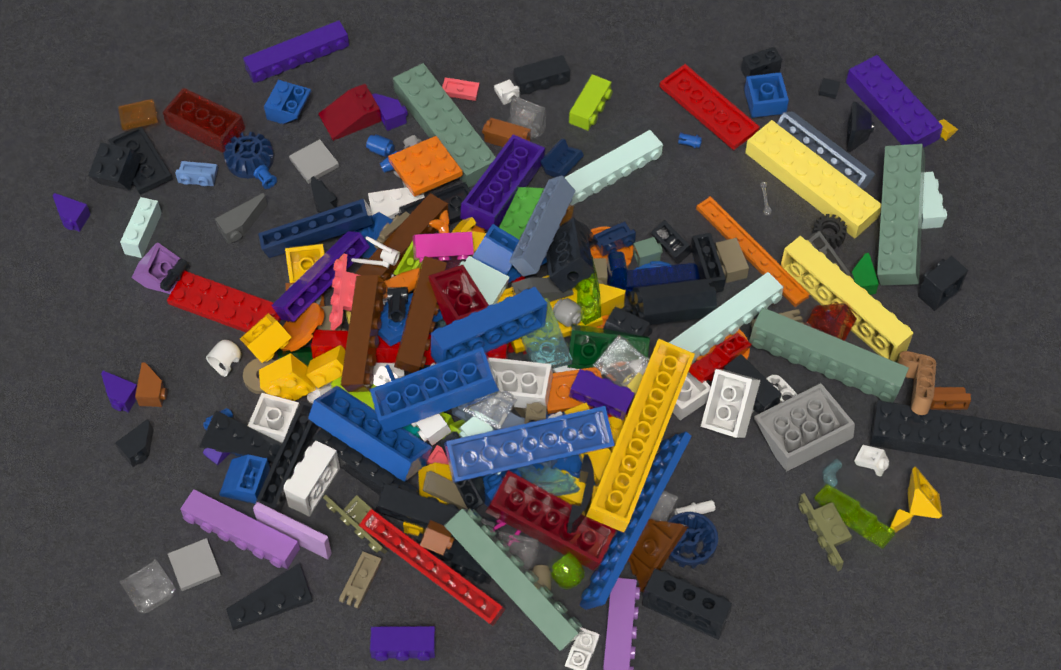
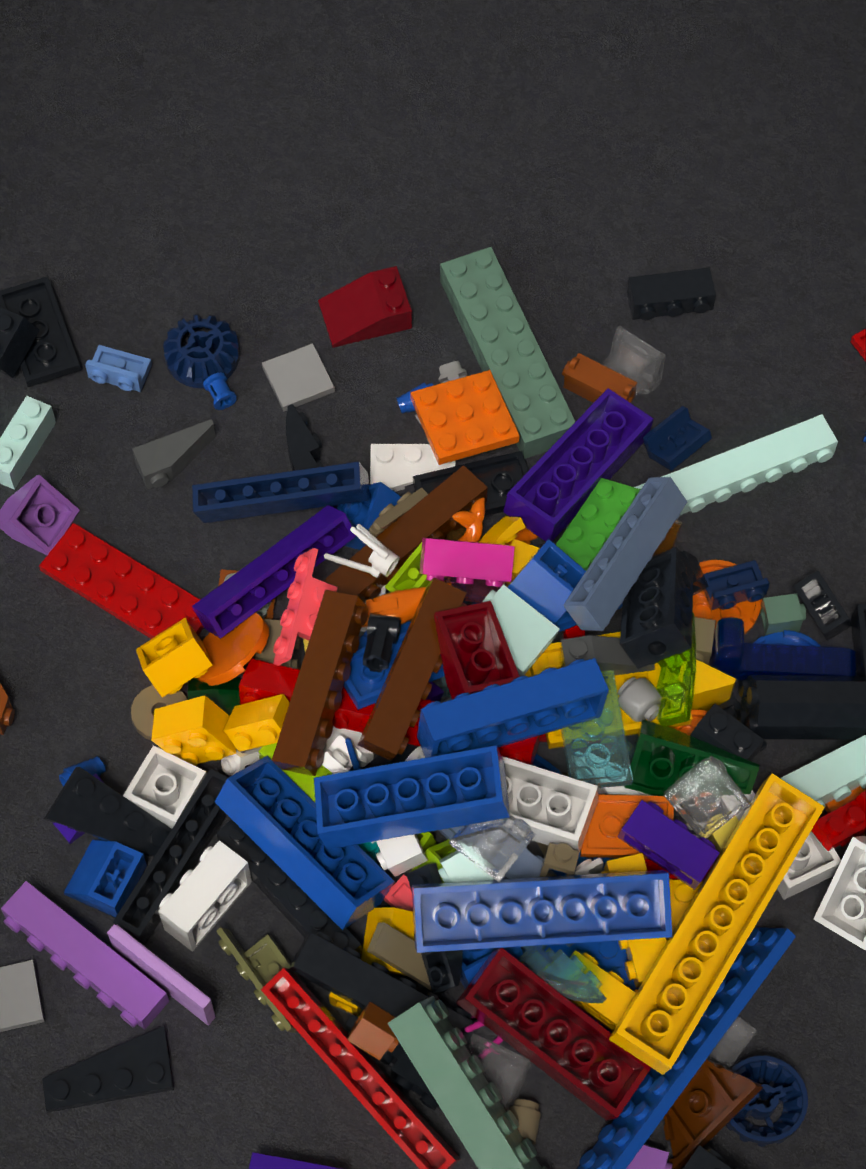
camera: 10 degrees right, 5 degrees up
clear orange tile [118,99,158,130] -> none
black axle [160,258,189,291] -> none
clear red brick [163,88,245,153] -> none
white helmet [206,340,241,377] -> none
dark purple brick [243,21,349,83] -> none
blue slope [264,80,311,124] -> none
yellow slope [285,244,325,283] -> none
dark tan hinge [339,552,382,609] -> none
blue brick [366,134,394,157] -> none
dark purple slope [372,94,408,131] -> none
coral plate [442,78,480,101] -> none
white bracket [494,79,519,105] -> none
clear neon green helmet [551,552,585,590] -> none
black slope [567,454,594,534] -> none
lime brick [569,75,613,130] -> none
white axle [674,500,715,515] -> none

